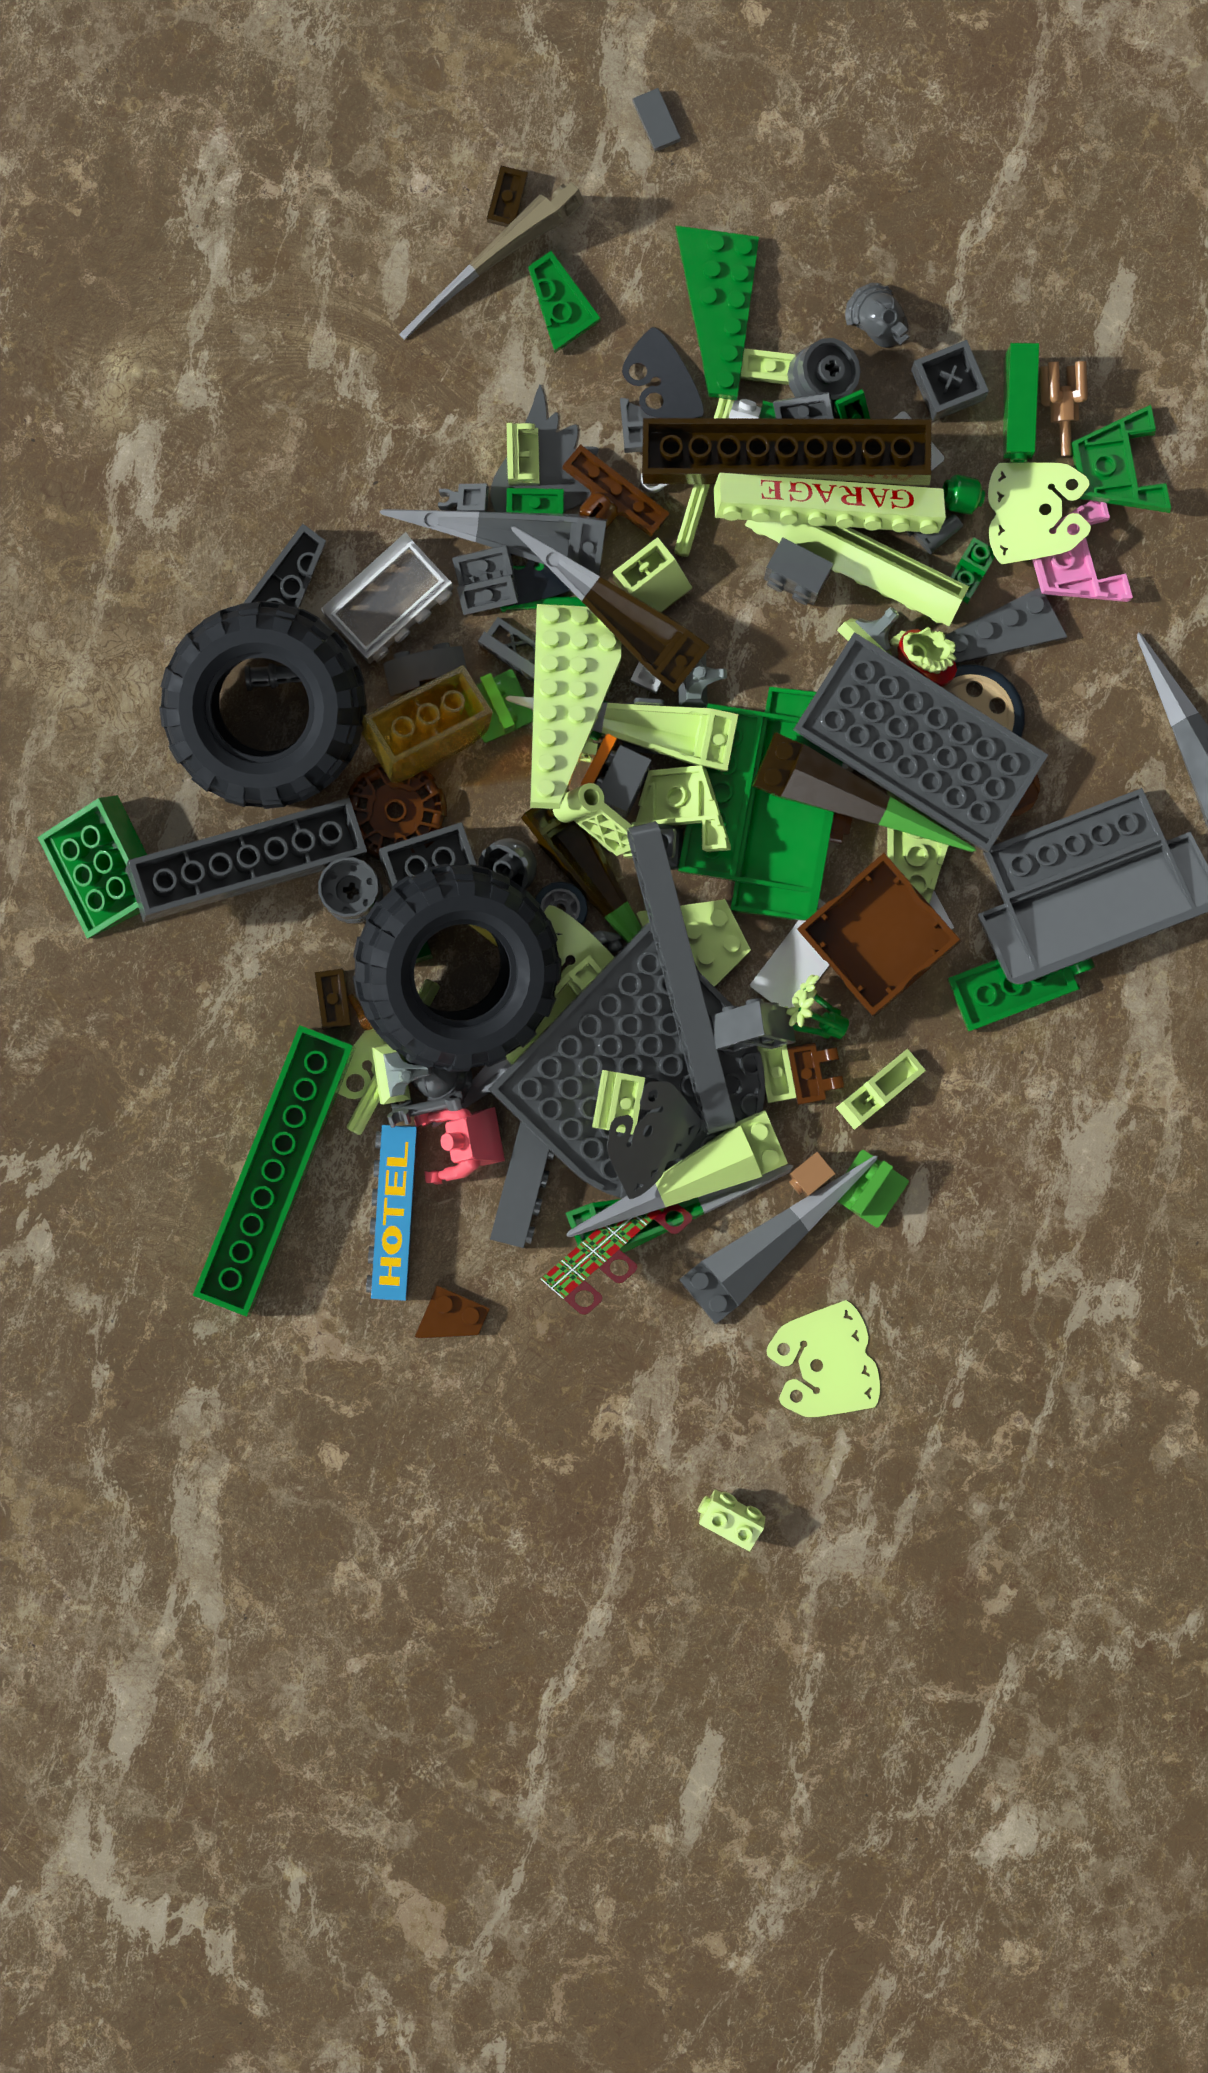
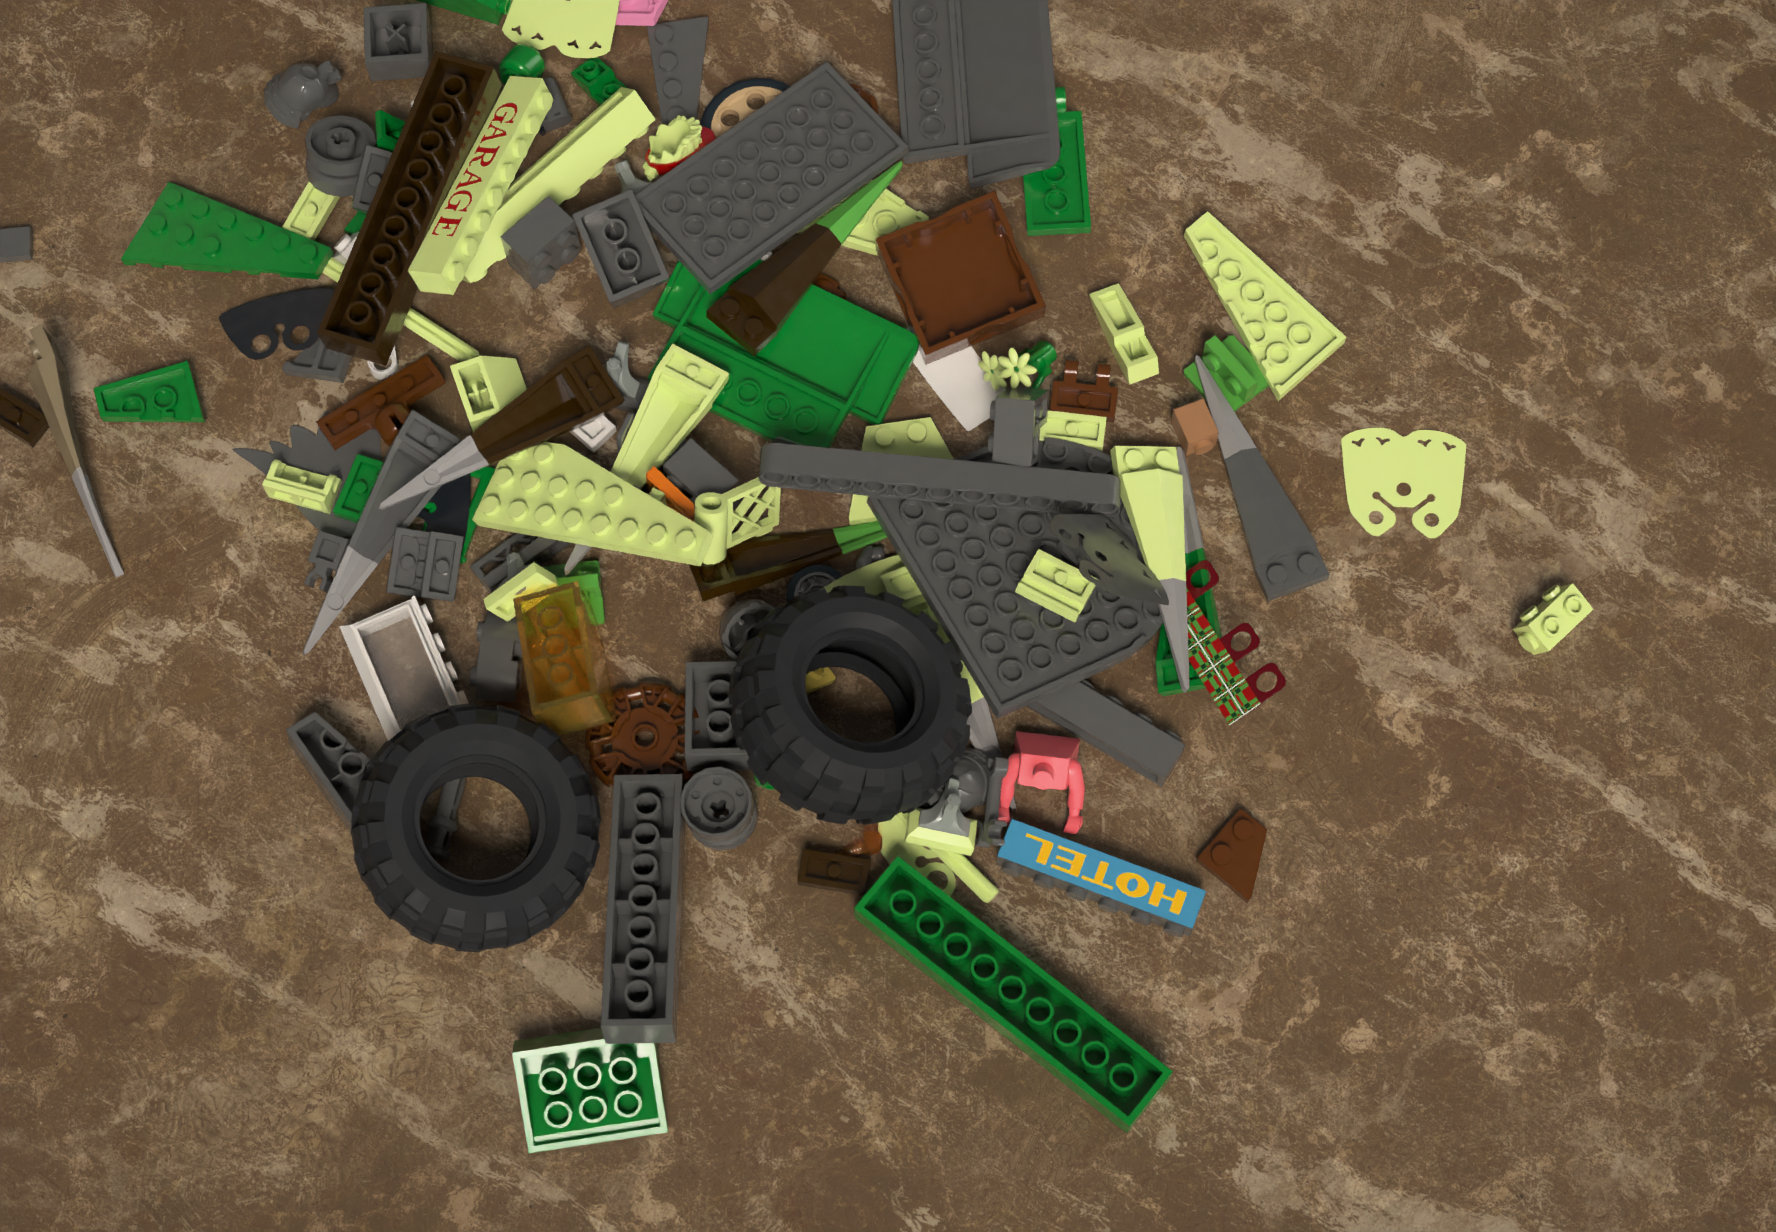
camera: 70 degrees left, 15 degrees down
yellowish green wing [623,765,731,859] -> none
none -> yellowish green piece [483,552,558,622]
none -> dark grey slope [572,189,670,309]
none -> yellowish green wing [1184,211,1347,401]

